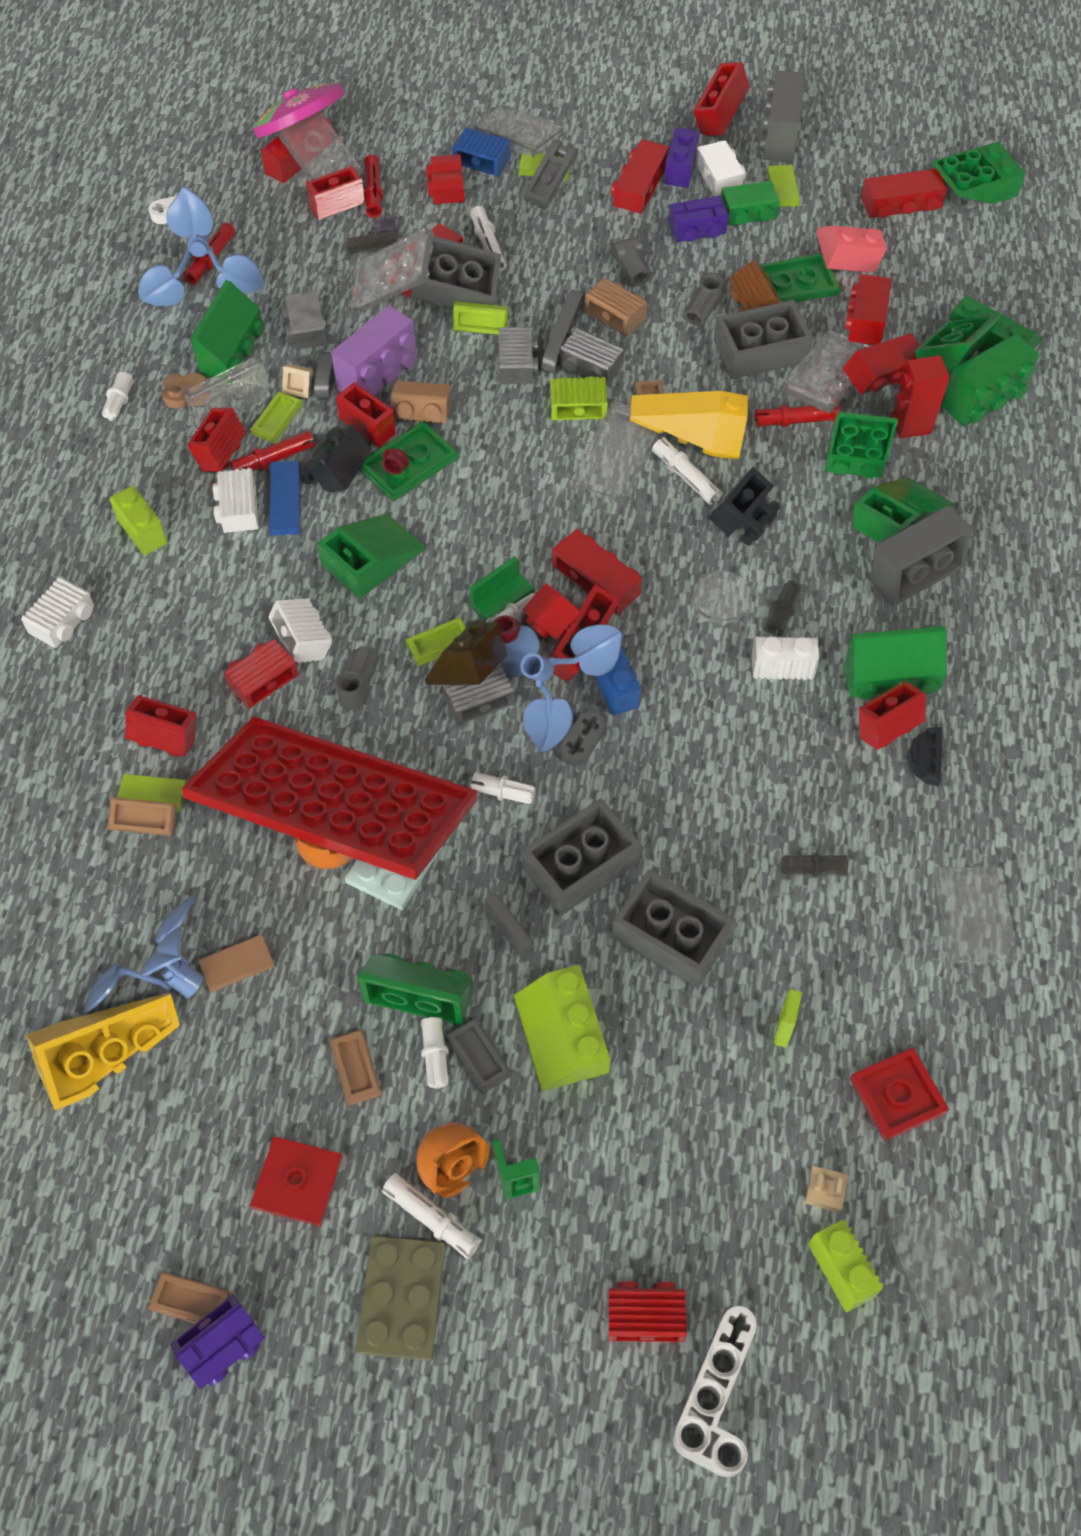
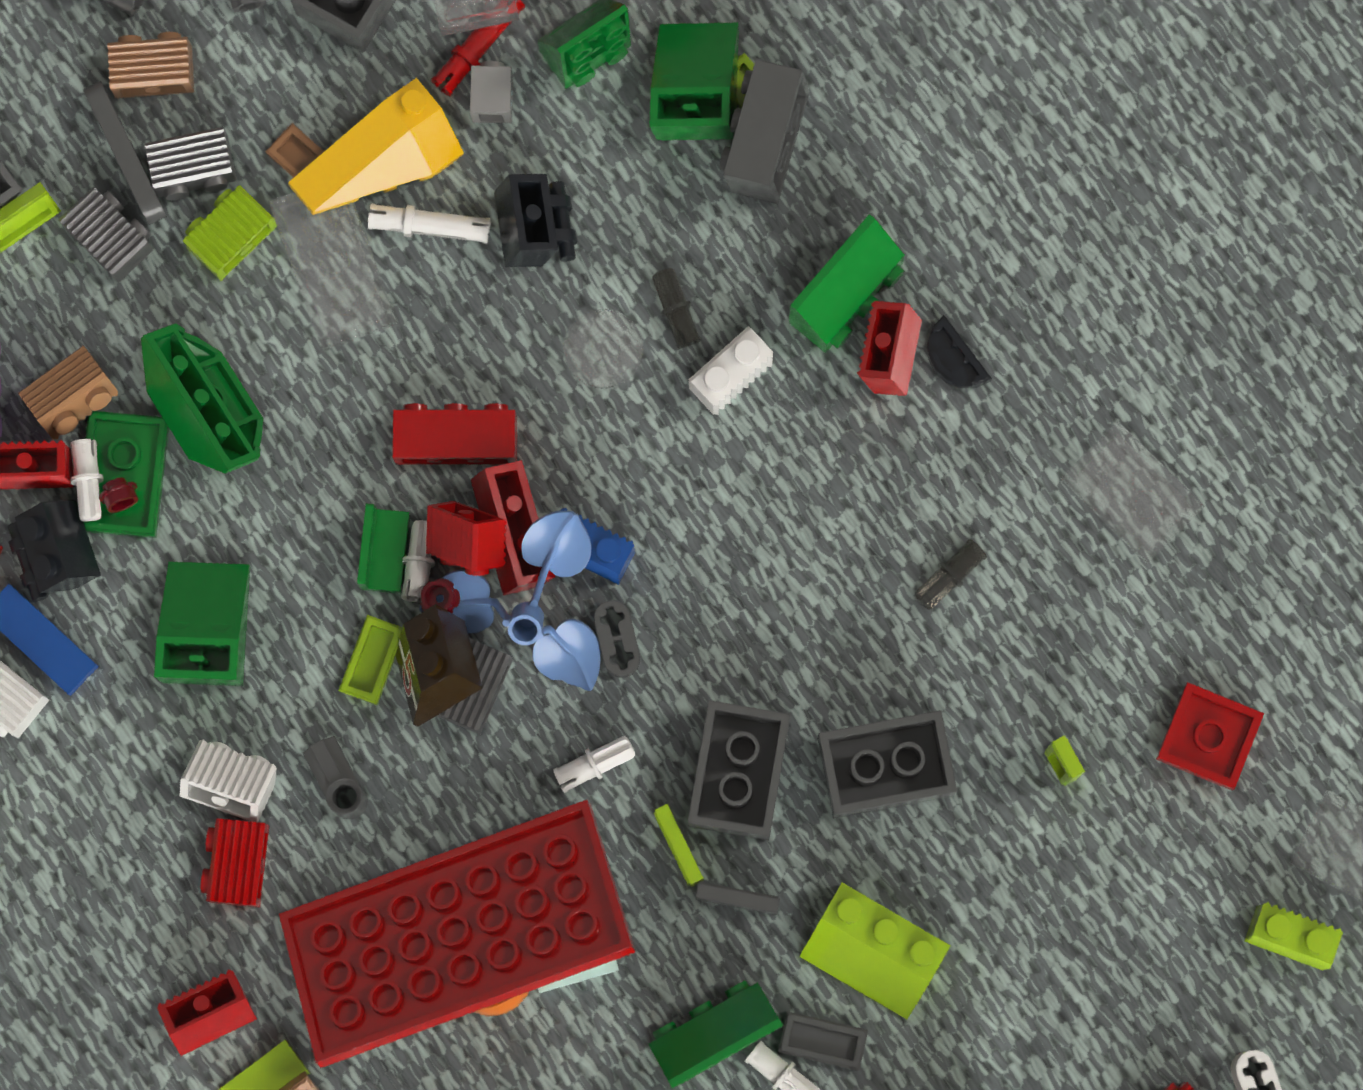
camera: 40 degrees left, 20 degrees up
tan tile [805,1166,848,1213] -> none
none -> white axle [70,439,103,521]
none -> green wedge [141,323,264,474]
none -> light grey brick [470,61,513,123]
none -> lime tile [653,804,704,887]

